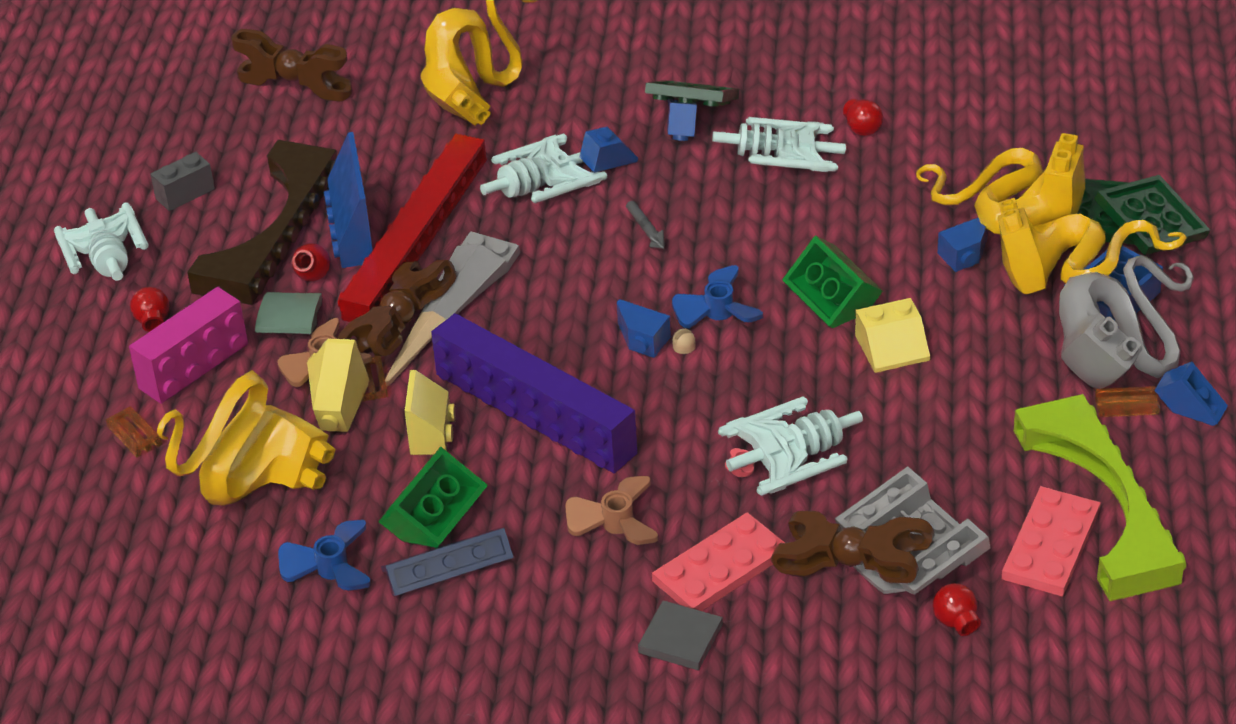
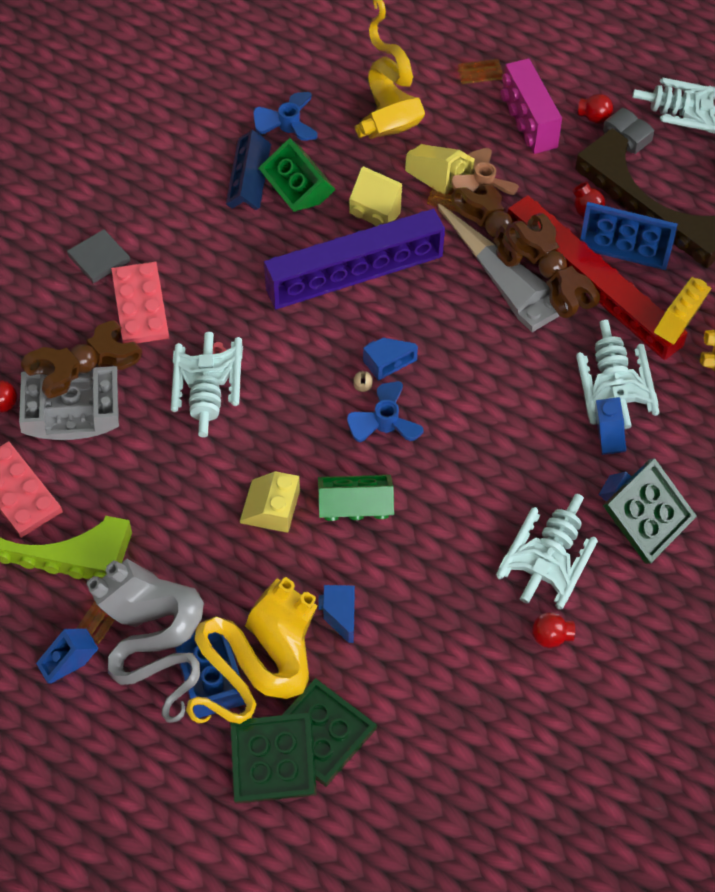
camera: 115 degrees right, 15 degrees up
sand green slope [255,292,322,334] -> none
nougat piece [565,476,658,545] -> none
dark grey piece [626,201,664,249] -> none
yellow hips [916,133,1086,234] -> none
none -> reddish brown piece [505,213,600,318]
none -> dark grey brick [603,108,654,154]
none -> yellow brick [654,277,712,344]

